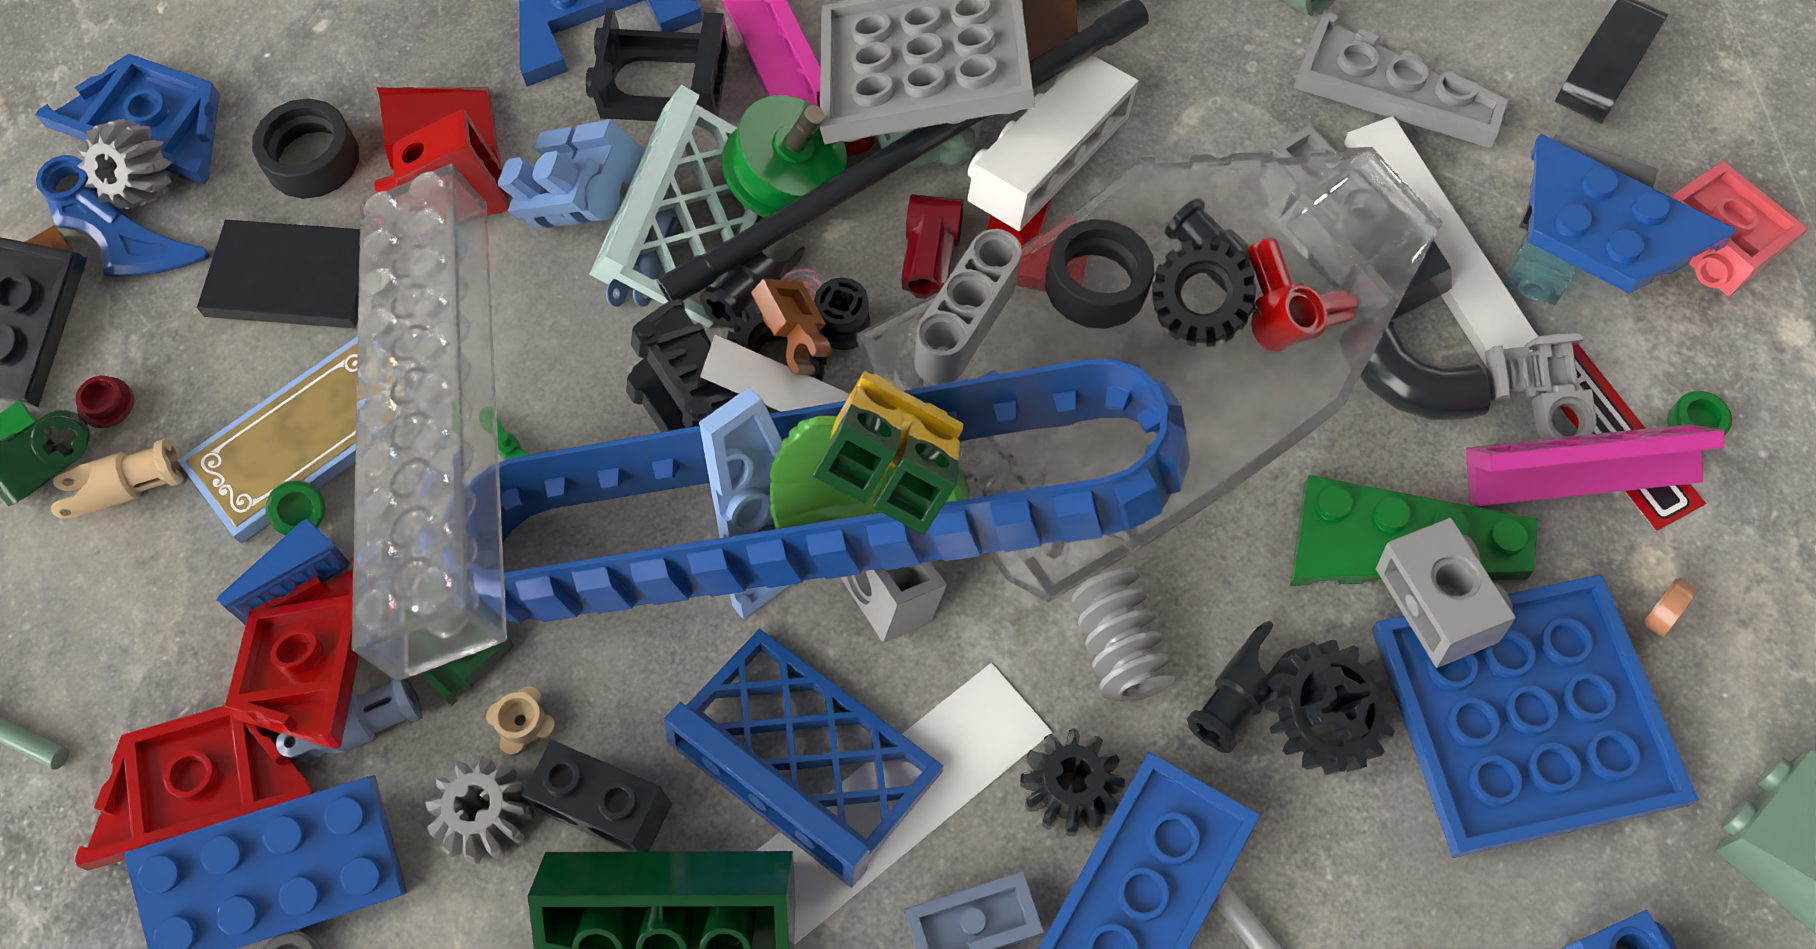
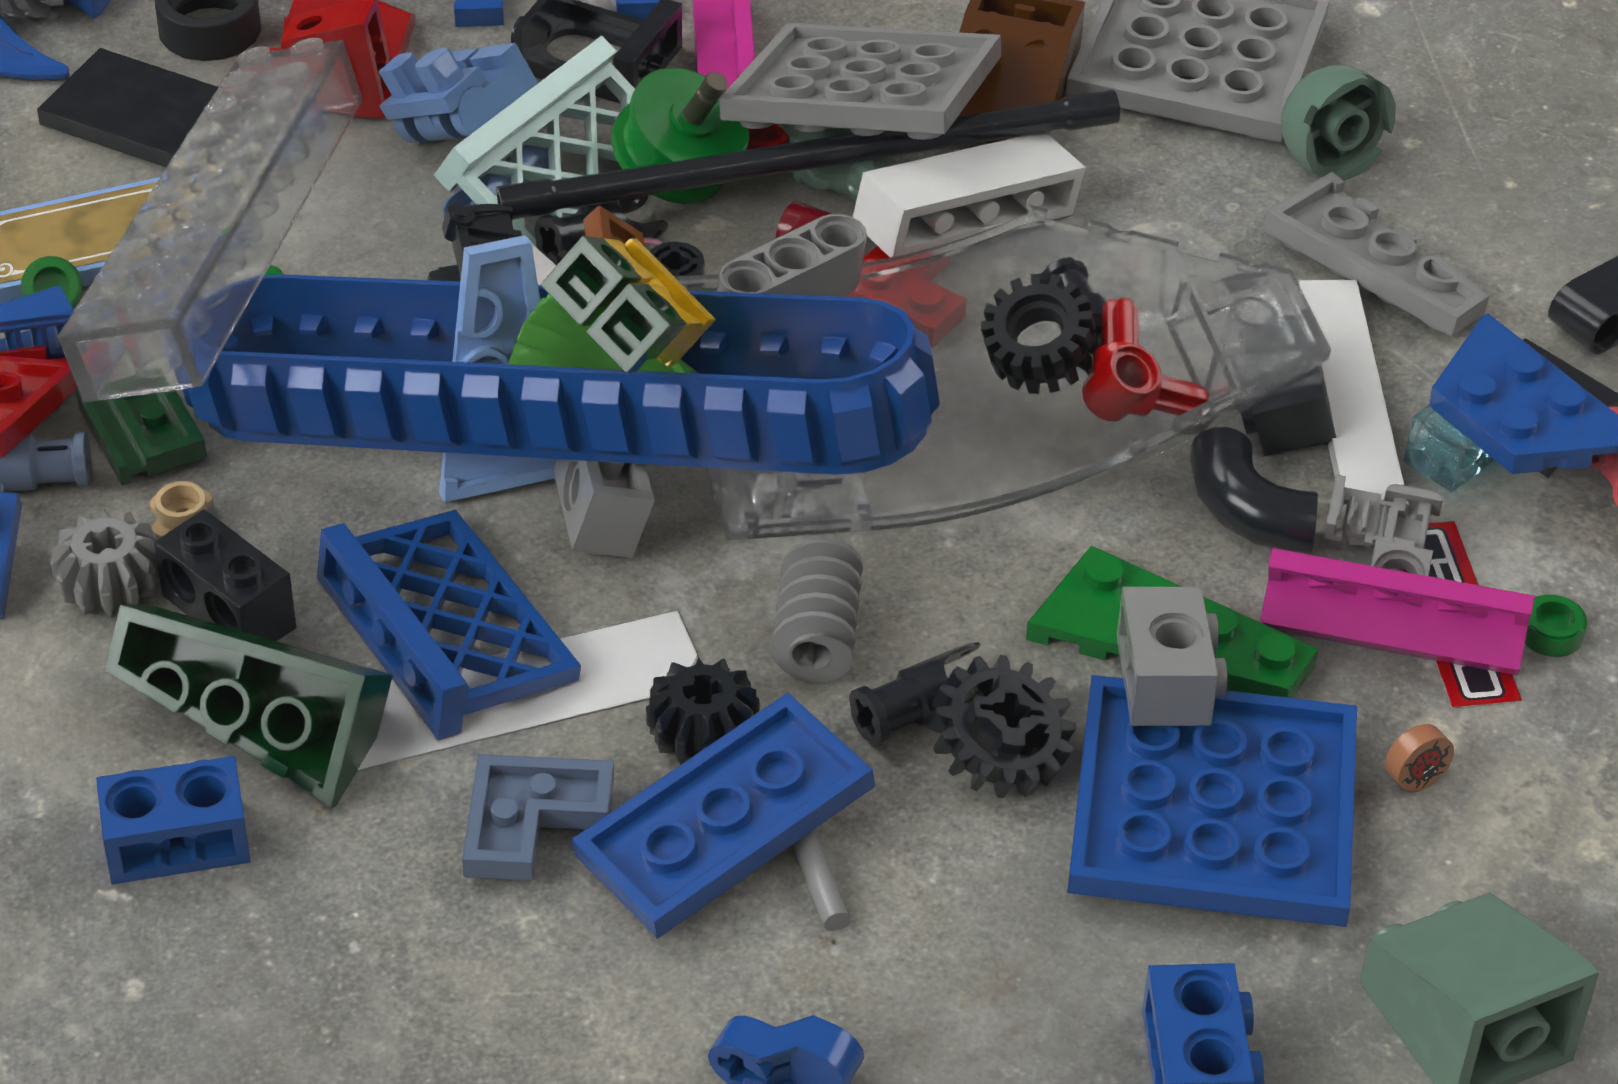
camera: 15 degrees right, 20 degrees down
black tyre [1045,219,1155,329] -> none

